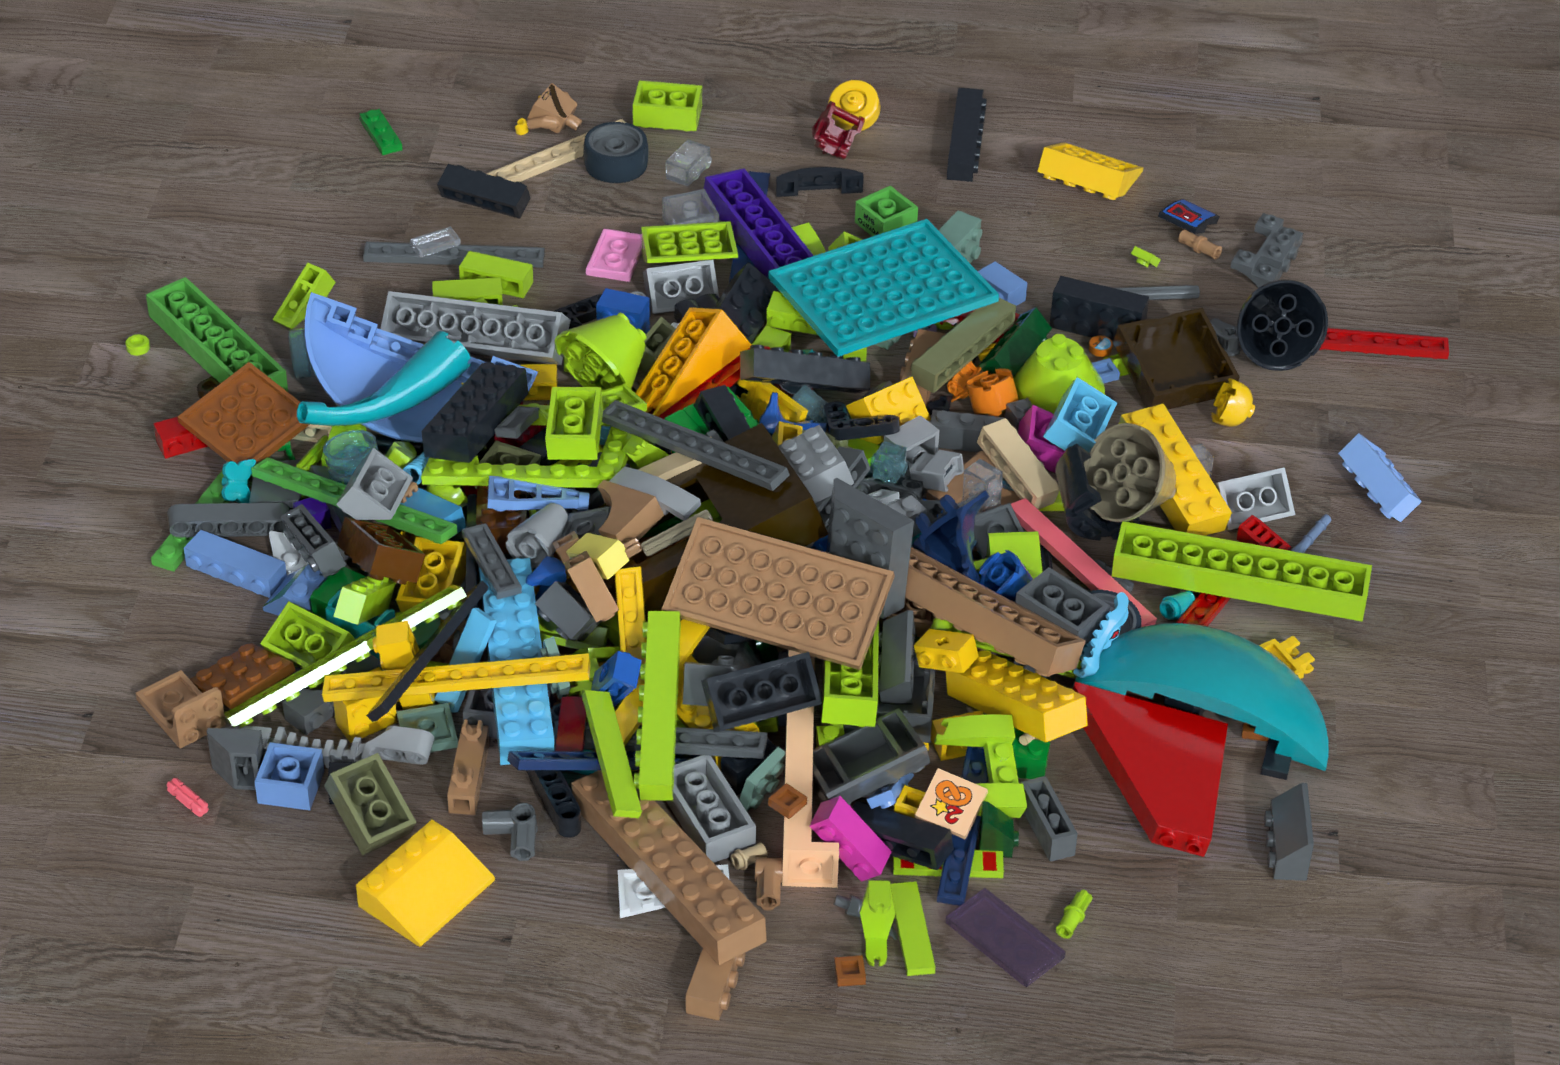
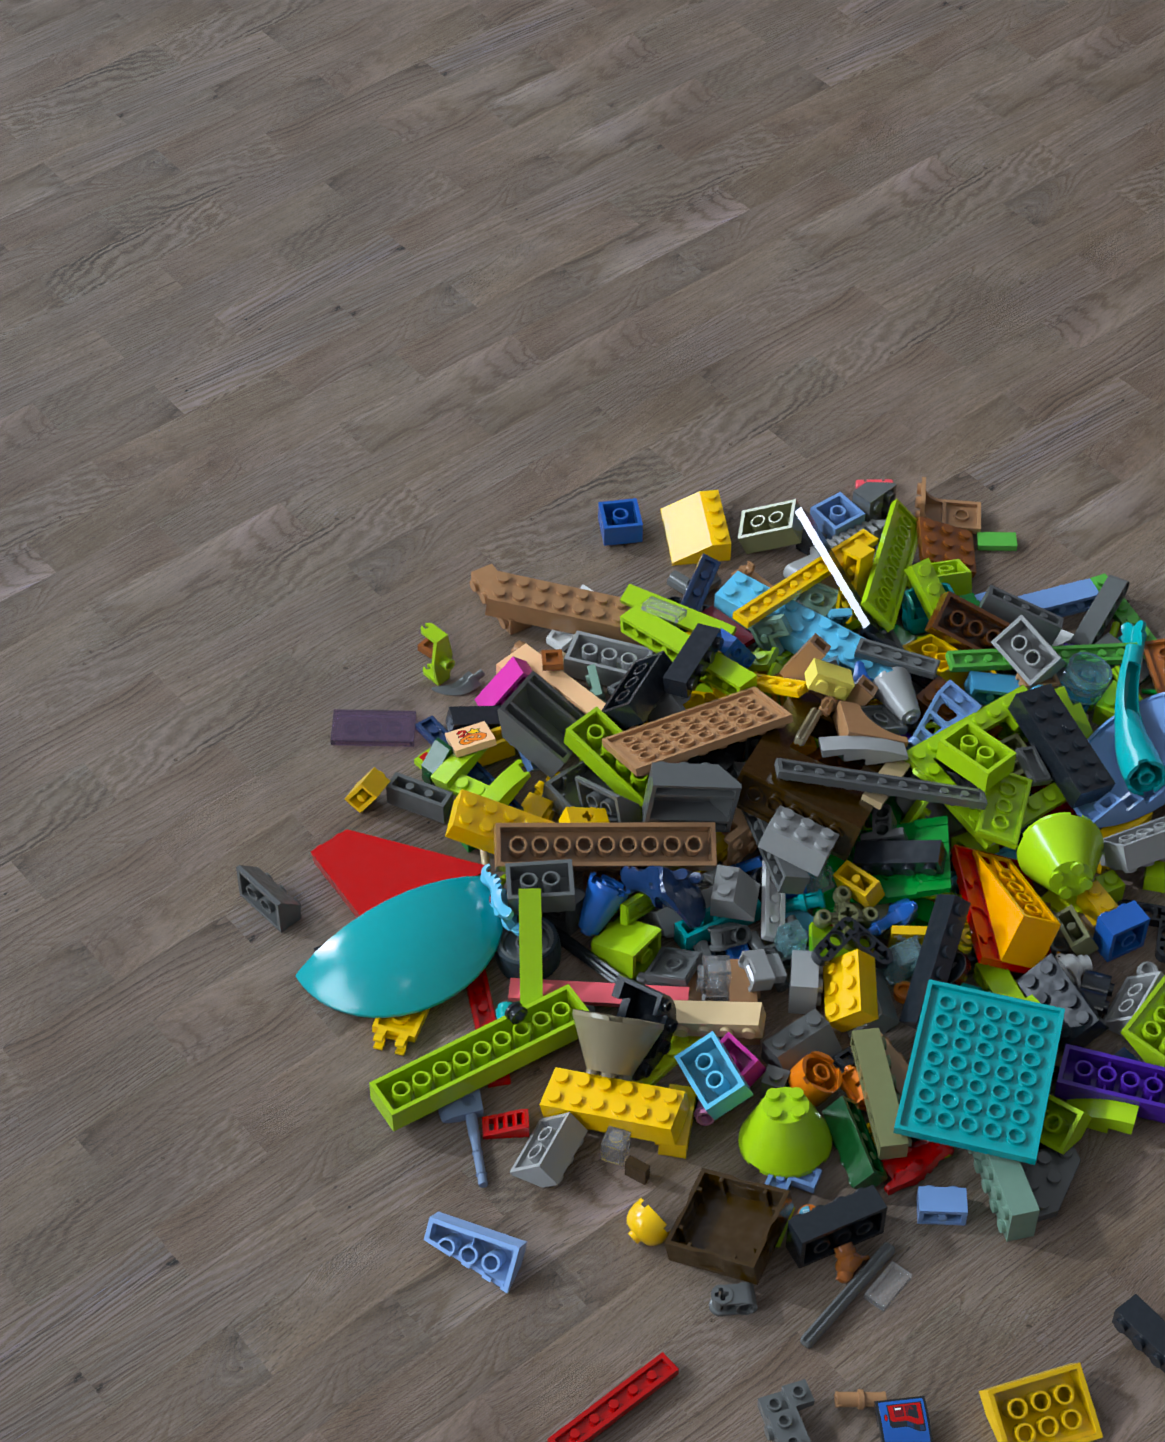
camera: 135 degrees right, 5 degrees up
bright green brick [855,186,918,237] -> none
lime tile [891,881,936,976] -> none
lime axle [1056,889,1092,939] -> none
lime plate [1131,246,1161,268] -> none
black cone [1237,279,1328,371] -> none
none -> yellow brick [344,767,390,813]
none -> black bush [505,1001,528,1025]
none -> lime tile [519,888,543,1006]
none -> blue brick [598,498,643,546]
none -> dark brown tile [625,1155,650,1185]
none -> clear tile [641,596,687,623]
none -> black brick [663,623,724,698]
none -> clear tile [864,1261,912,1312]
none -> bright green tile [976,532,1017,551]

